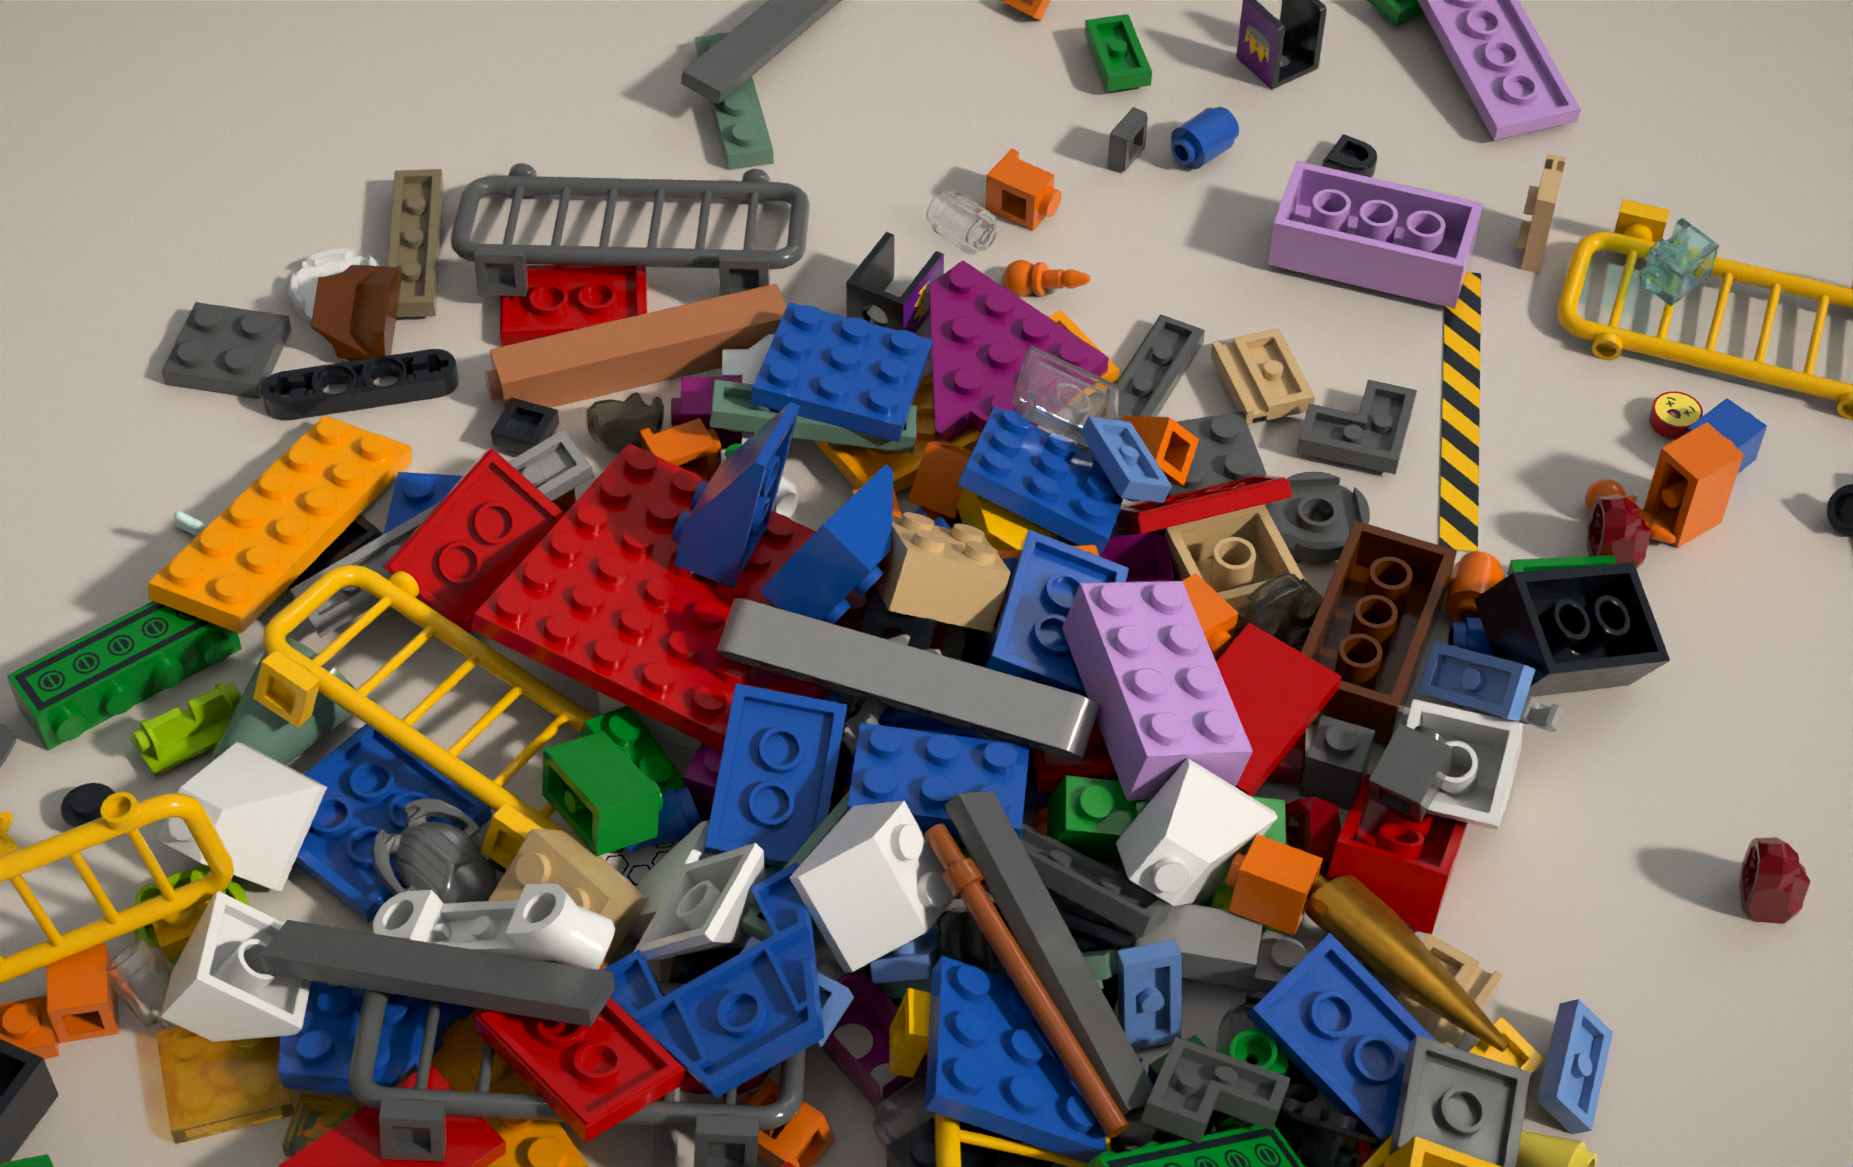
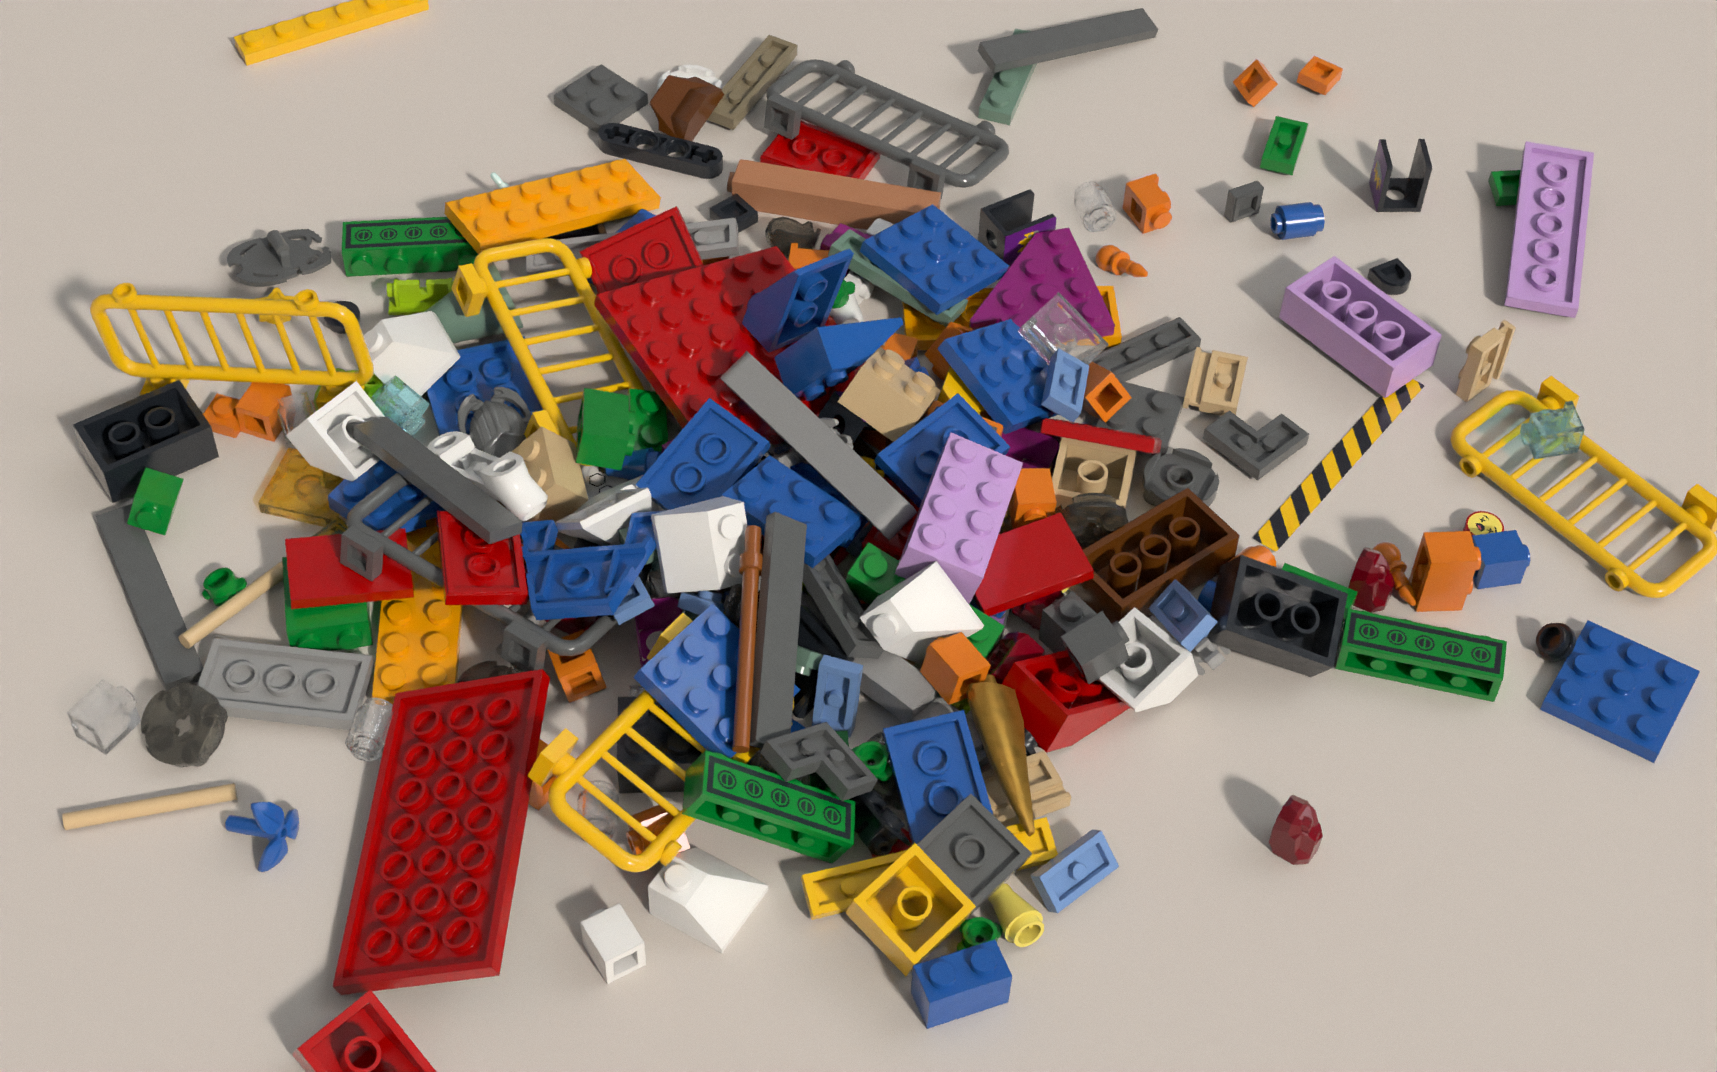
camera: 30 degrees right, 0 degrees up
none -> clear light blue brick [371,375,430,436]
none -> green brick [1335,609,1507,702]

